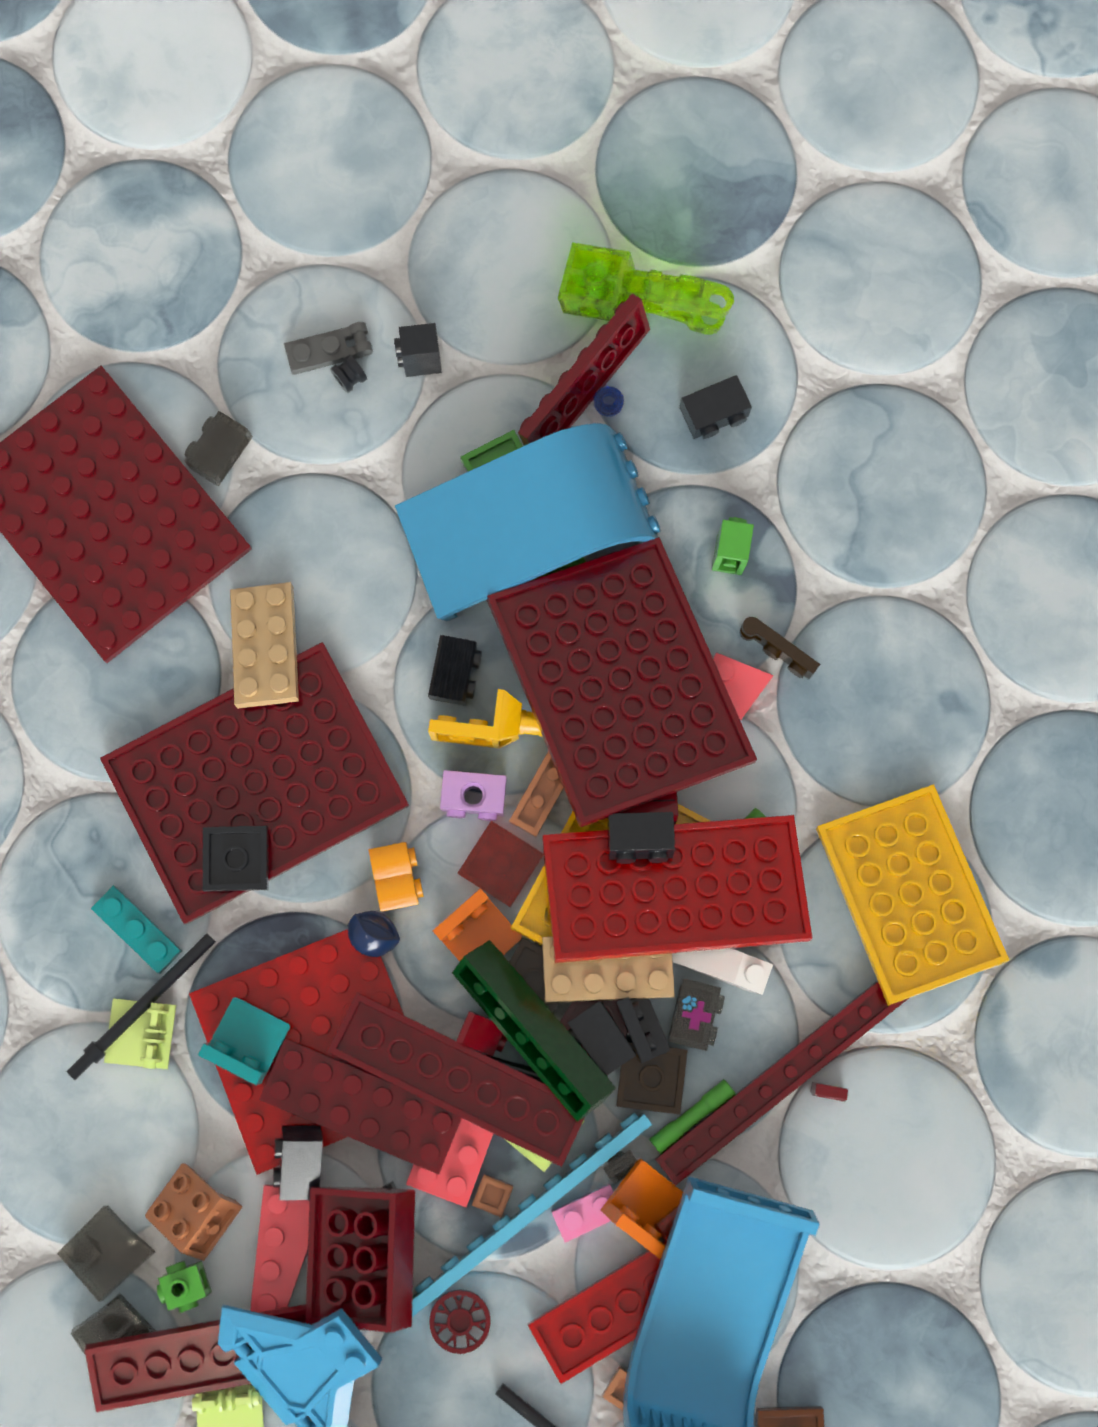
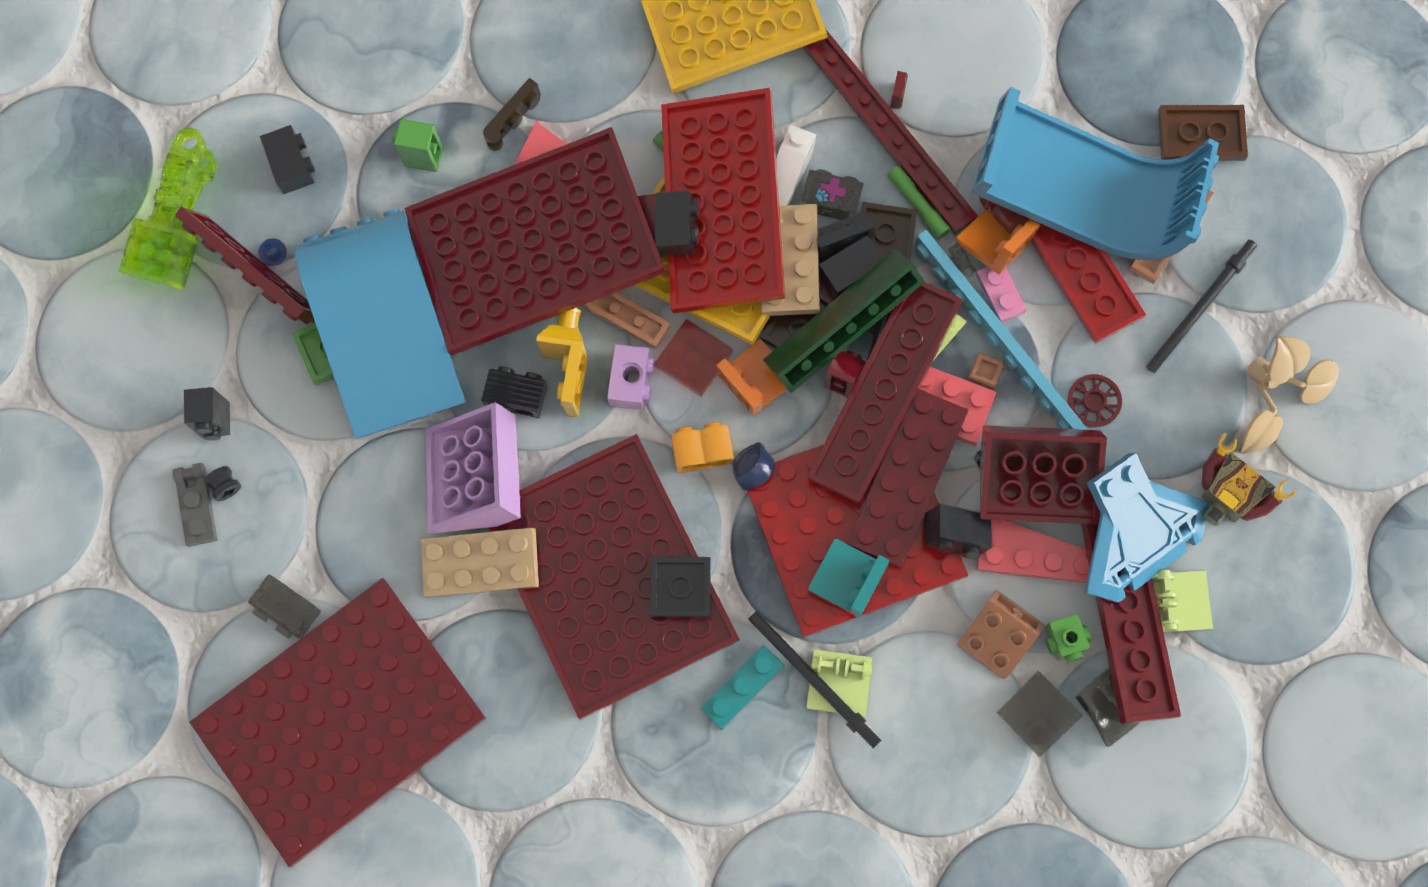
camera: 80 degrees left, 5 degrees down
none -> lavender slope [426,402,521,533]

